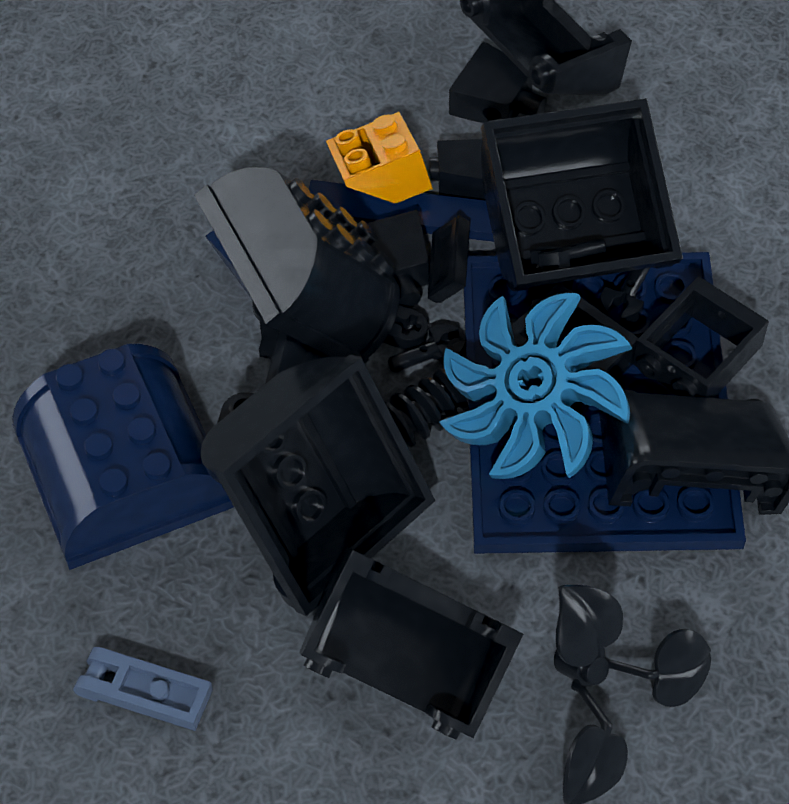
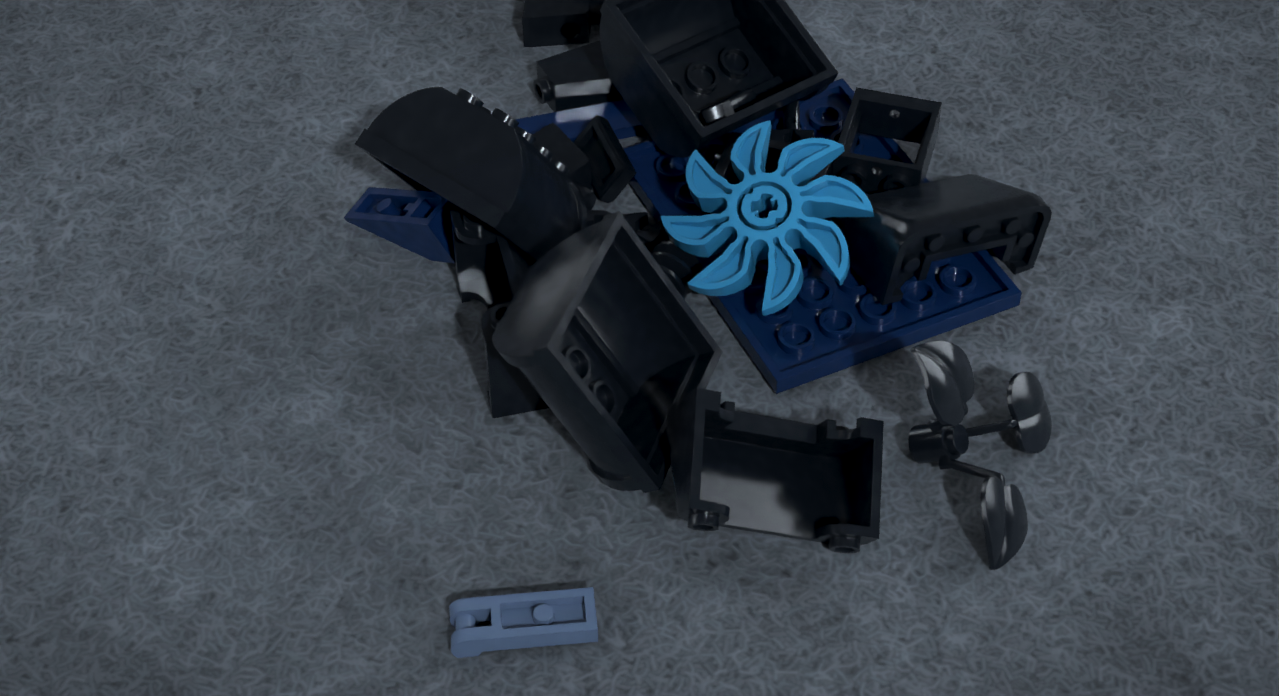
camera: 25 degrees left, 10 degrees down
dark blue container [12,344,234,570] -> none
light orange slope [326,112,433,204] -> none

